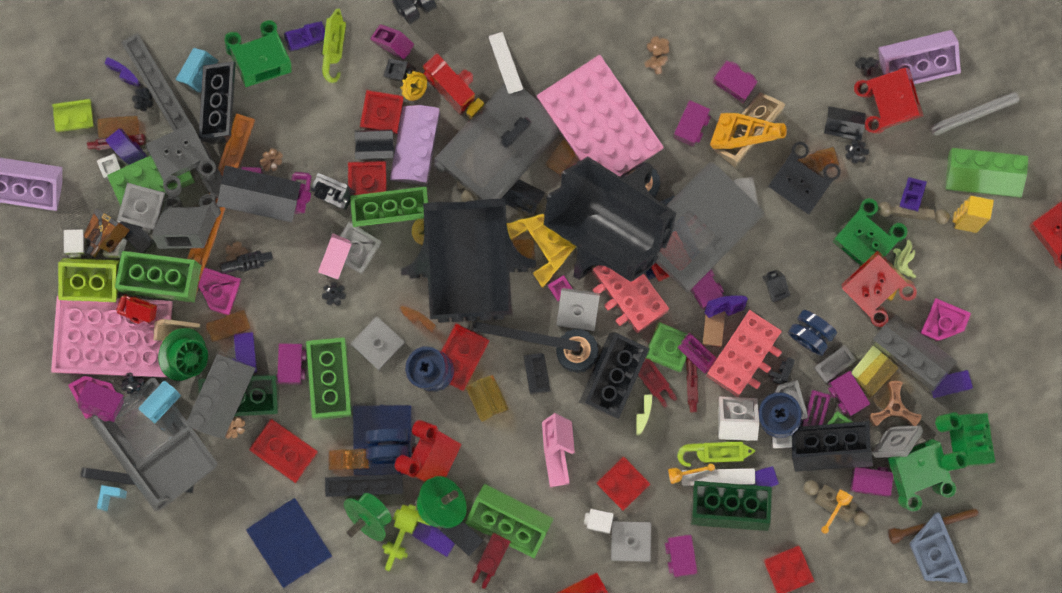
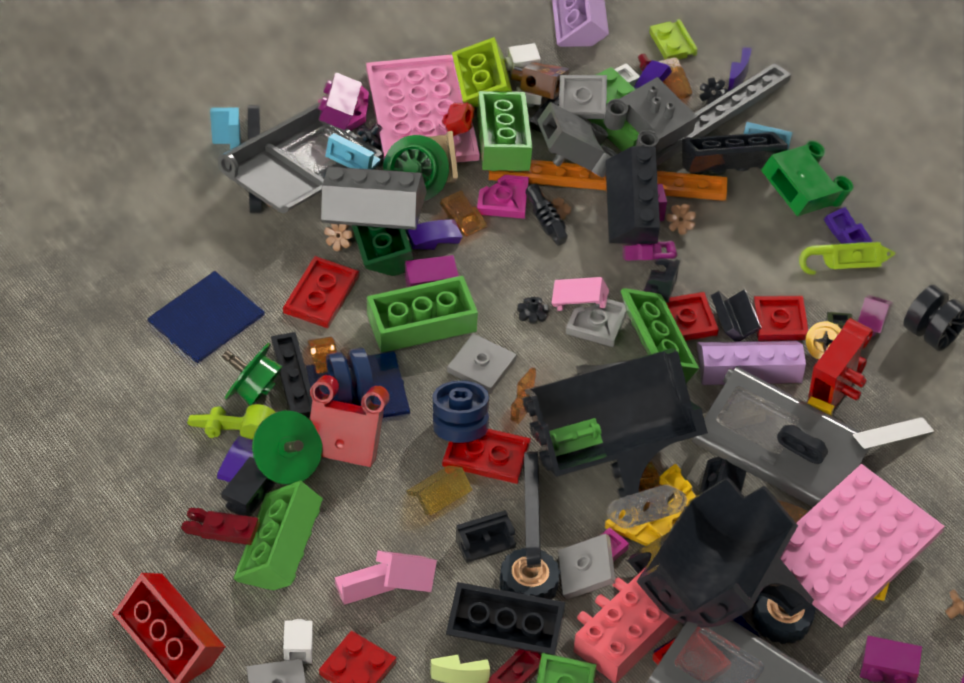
camera: 75 degrees right, 30 degrees down
none -> bright green hinge [549,418,603,456]
none -> clear beam [606,484,687,529]

